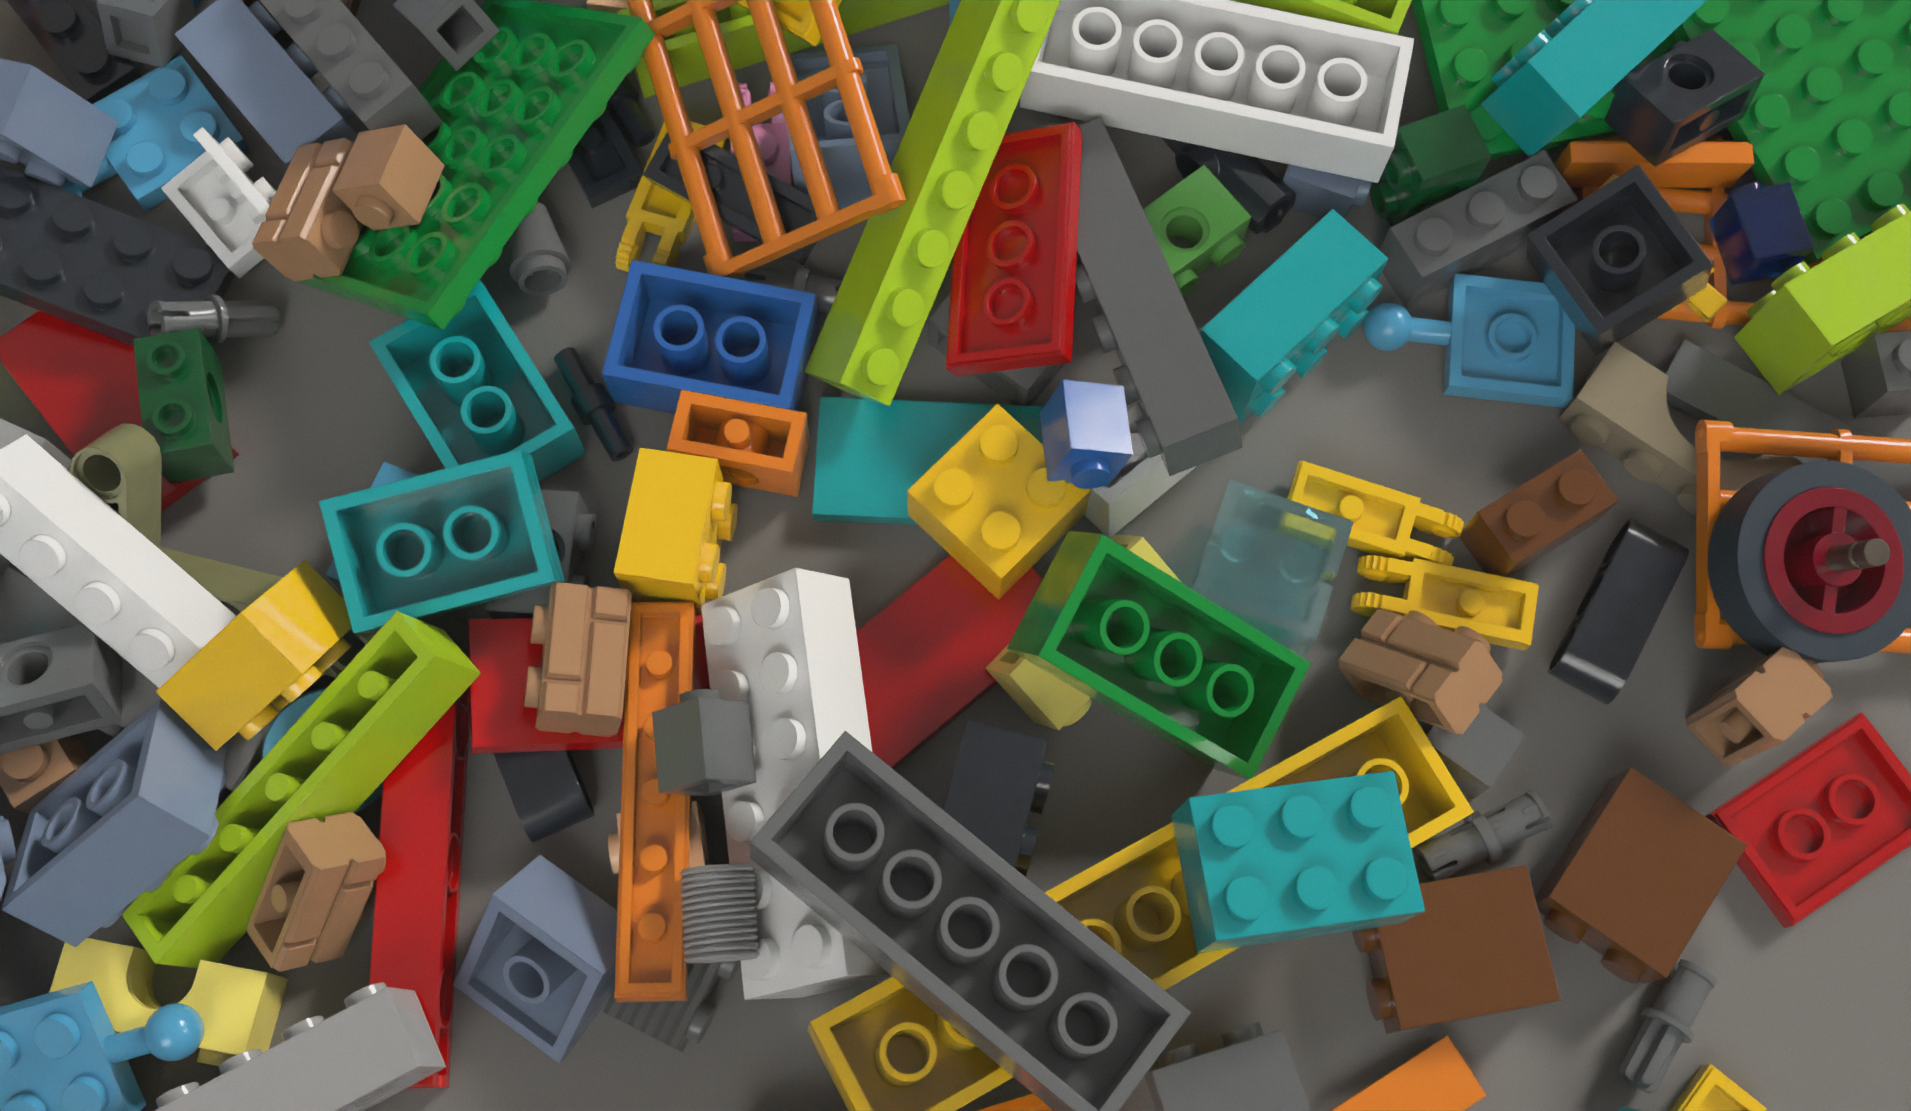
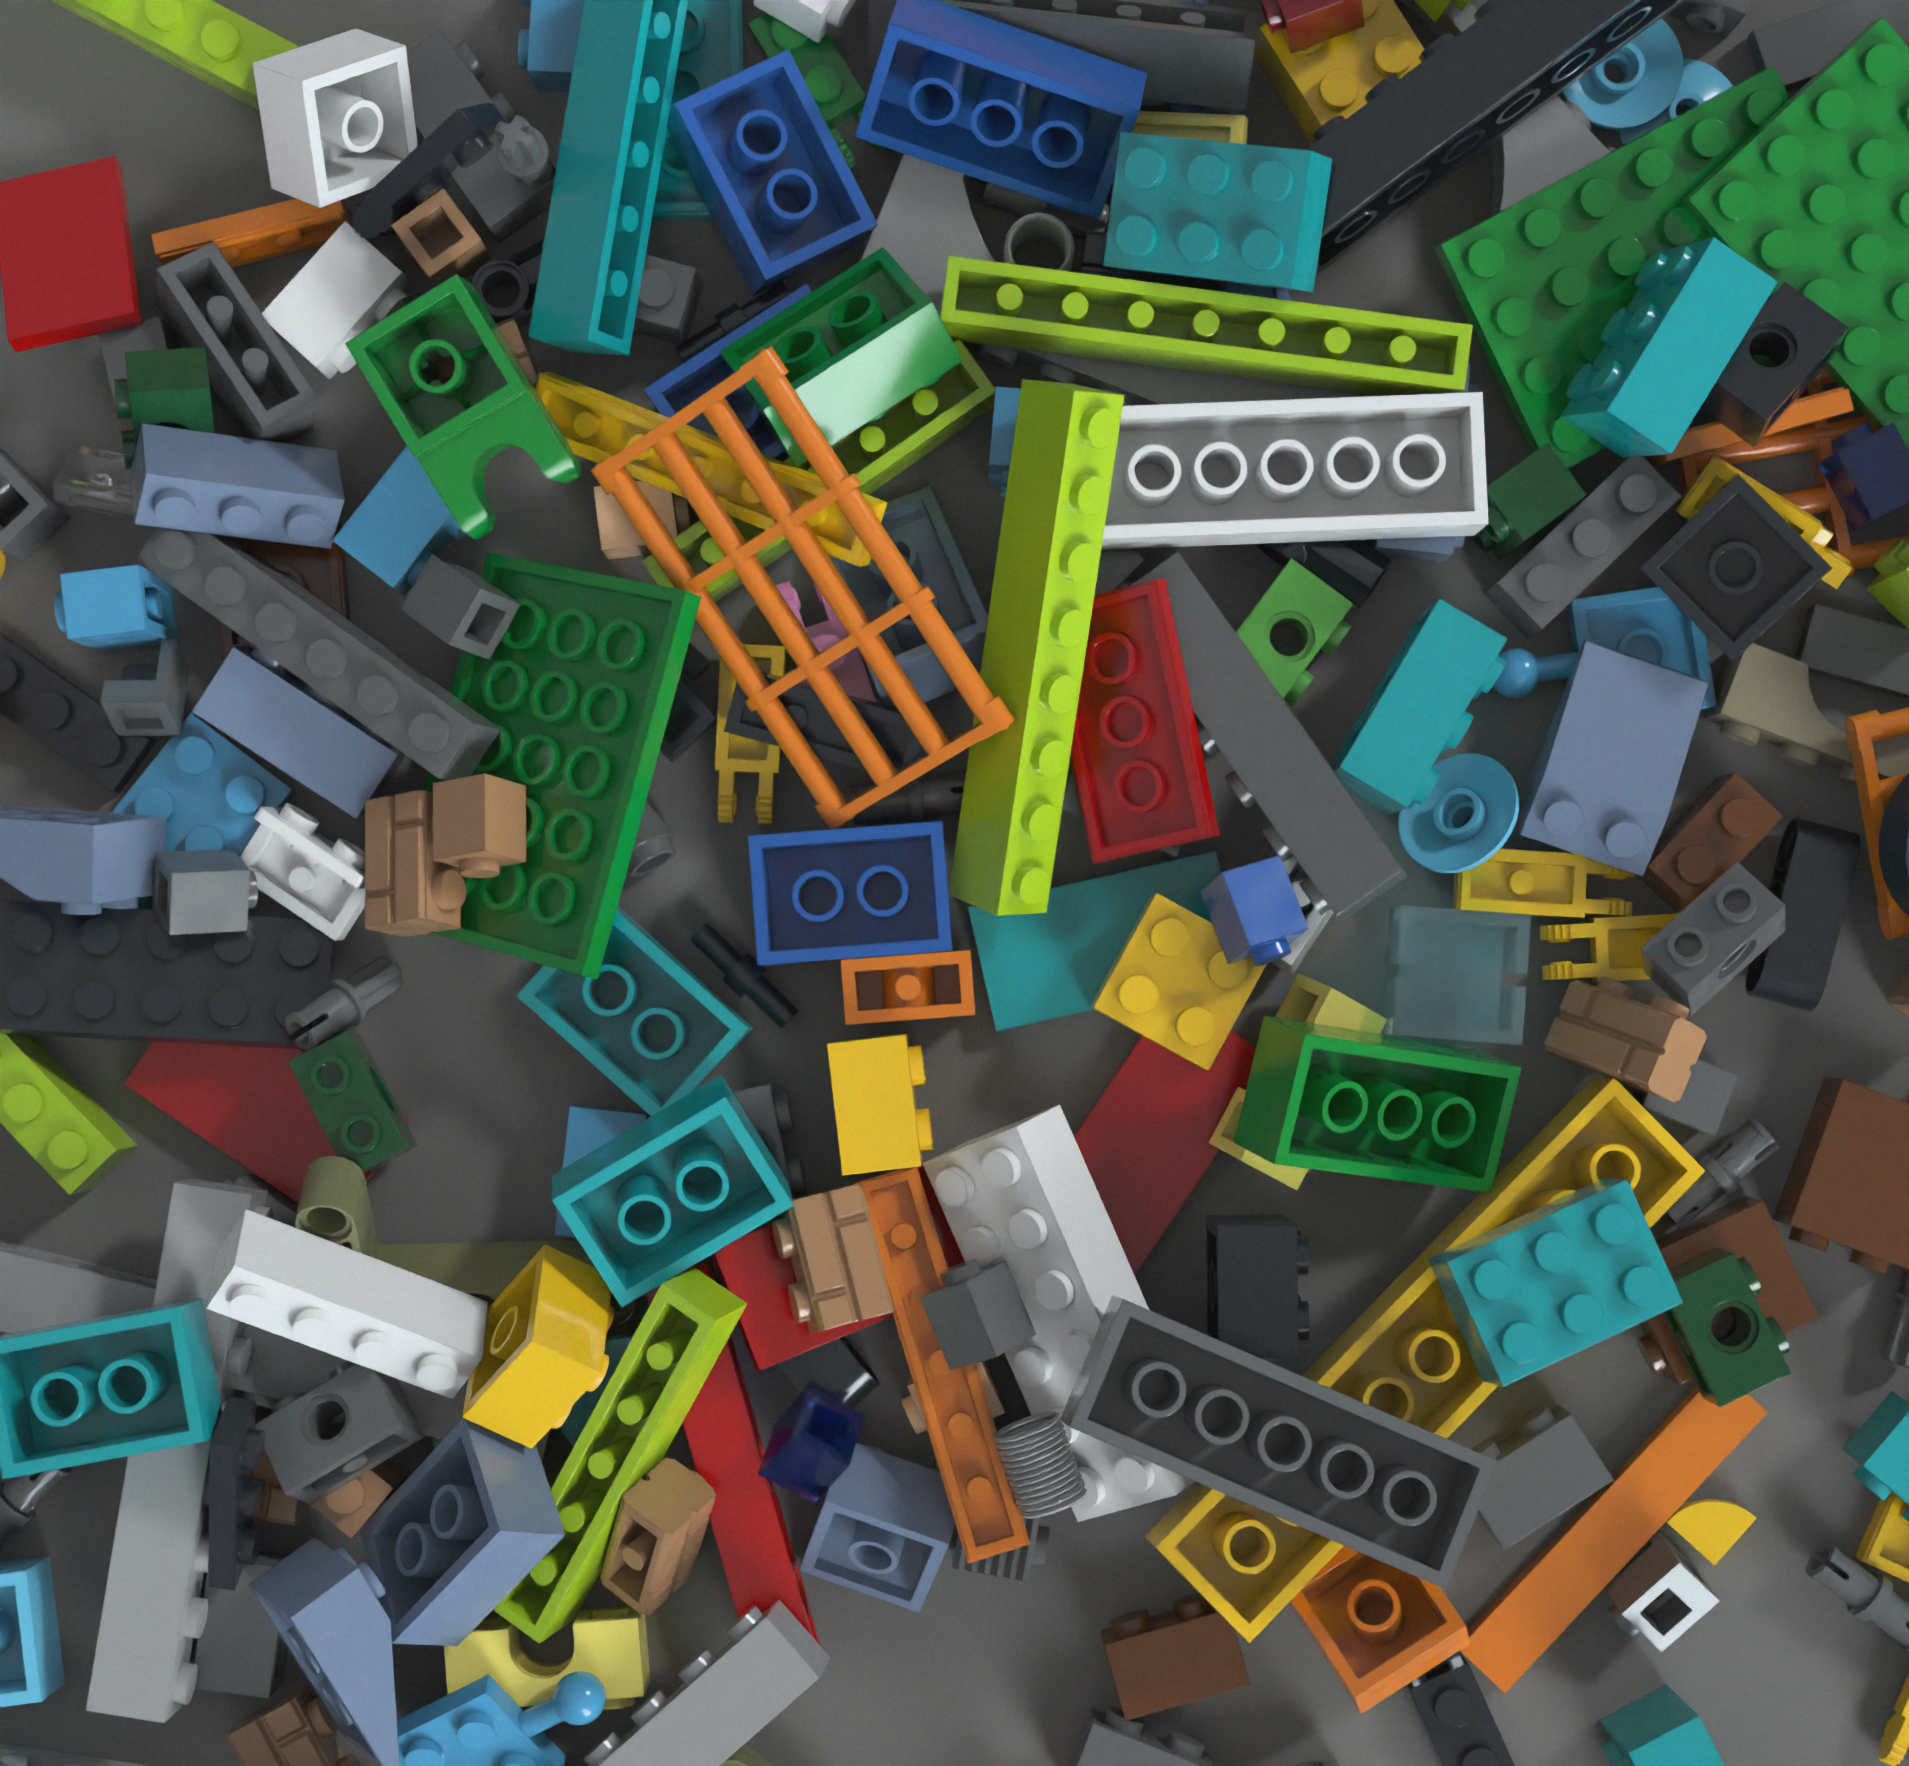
camera: 15 degrees left, 15 degrees up
none -> brick [153,849,258,935]
none -> clear blue brick [758,1386,864,1503]
none -> medium azure dish [1398,753,1519,873]
none -> sand blue slope [1517,639,1708,877]
none -> dark grey brick [1641,862,1786,1017]
none -> dark green brick [1663,1247,1792,1407]

